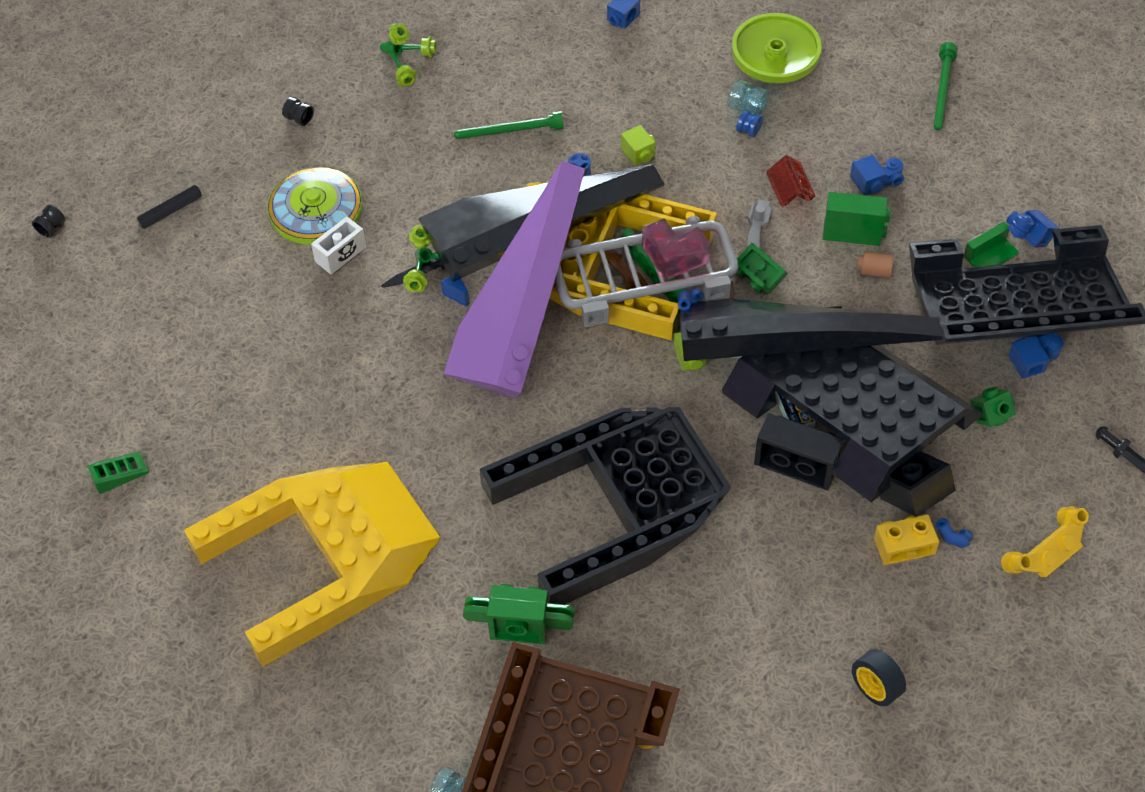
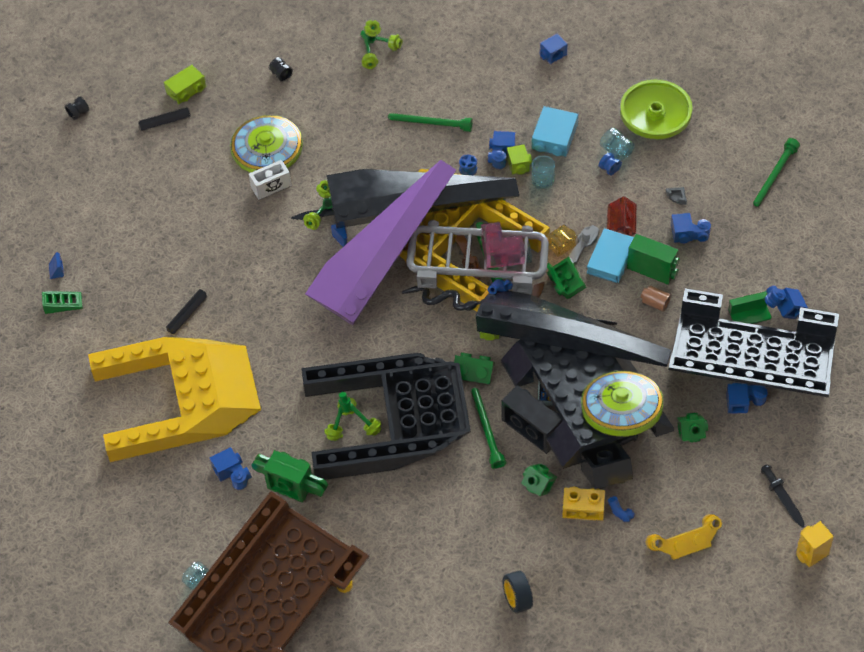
camera: 20 degrees right, 0 degrees up
none -> blue slope [49,252,64,279]
none -> lime hinge [164,65,206,105]
none -> black axle [166,289,207,334]
none -> blue brick [210,447,252,490]
none -> plant [324,392,382,441]
none -> black animal [402,286,482,311]
none -> green bracket [454,352,495,385]
none -> green piece [471,388,506,469]
none -> blue brick [488,131,515,169]
none -> green brick [521,464,557,496]
none -> clear light blue wheel [531,155,555,189]
none -> medium azure brick [532,106,578,157]
none -> clear yellow brick [547,224,577,257]
none -> dish [581,371,663,436]
none -> medium azure piece [587,228,634,283]
none -> dark grey tile [665,187,687,205]

